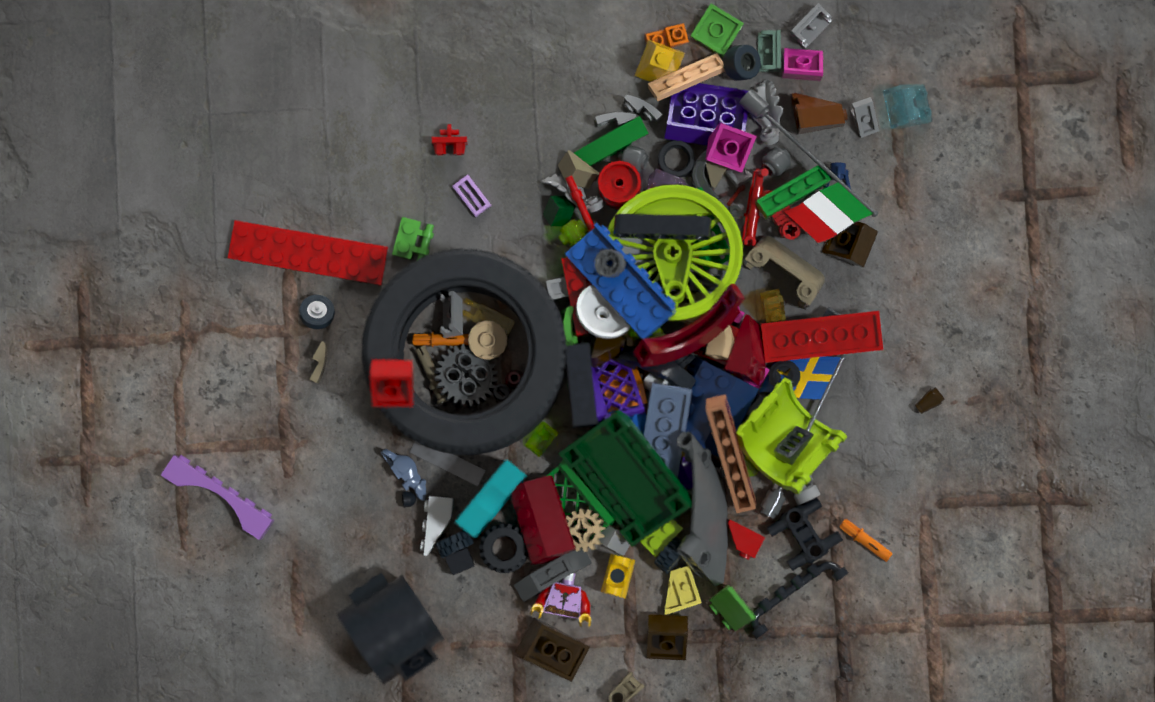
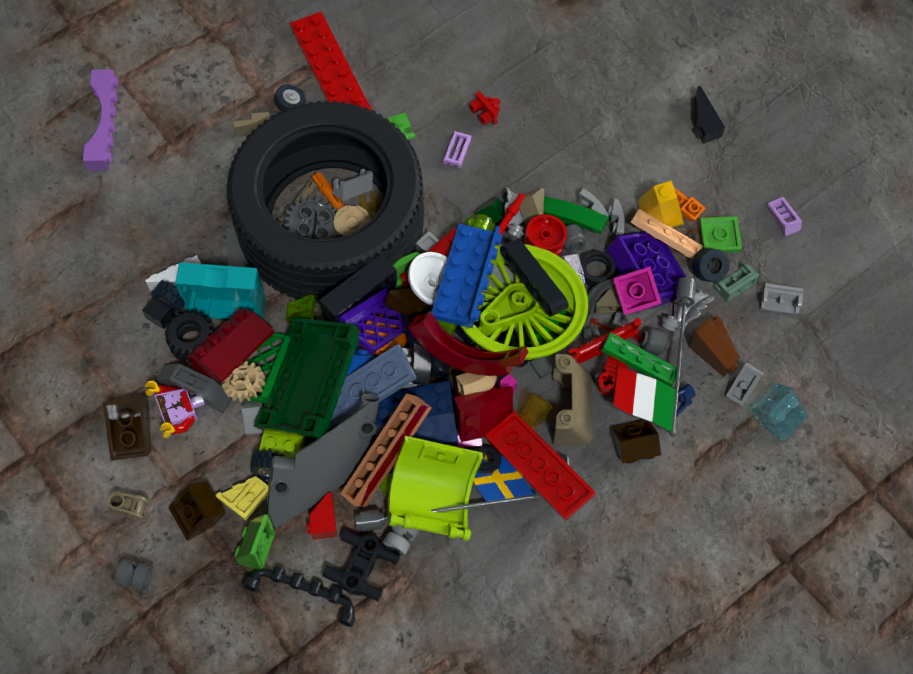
camera: 50 degrees right, 20 degrees down
black cylinder [336,573,445,685] -> none
red slope [370,360,413,407] -> none
sand blue animal [380,449,426,501] -> none
black hinge [402,492,416,508] -> none
dark grey wheel [595,249,626,277] -> none
yellow piece [600,554,636,599] -> none
black slope [774,426,814,466] -> none
dark pink slope [782,48,823,81] -> none
orange axle [839,519,893,562] -> none
dark brown cone [915,387,945,414] -> none

